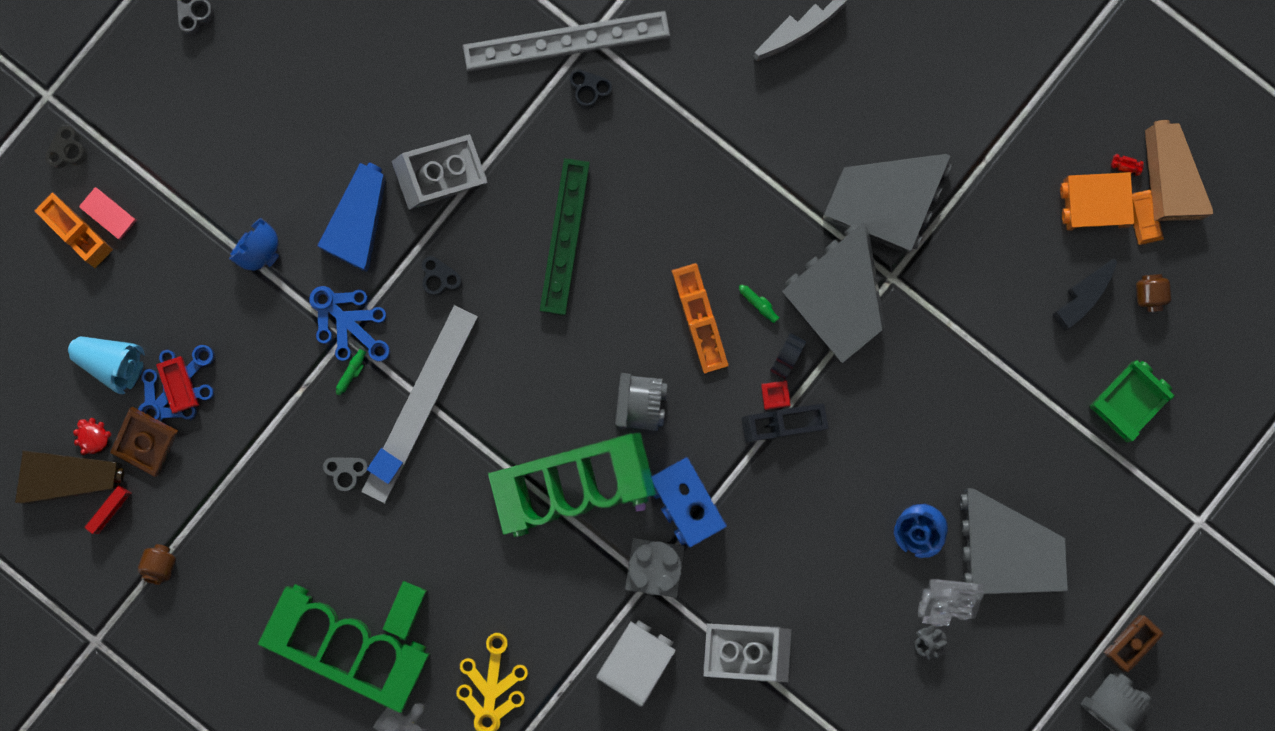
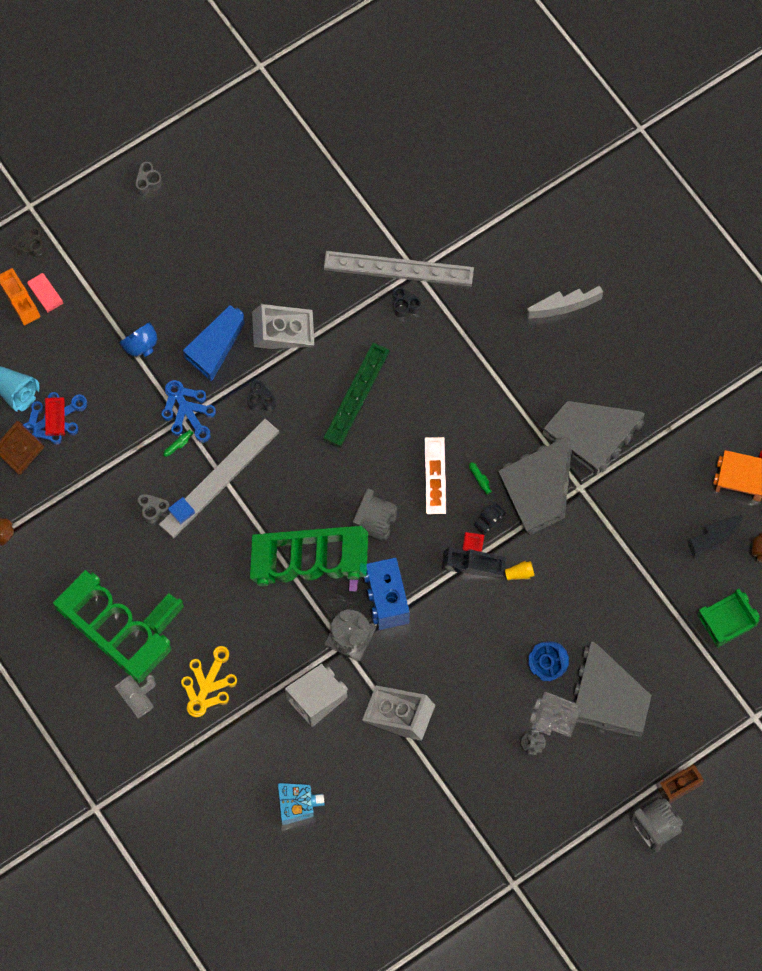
camera: 15 degrees right, 15 degrees down
none -> yellow cone [505,560,535,580]

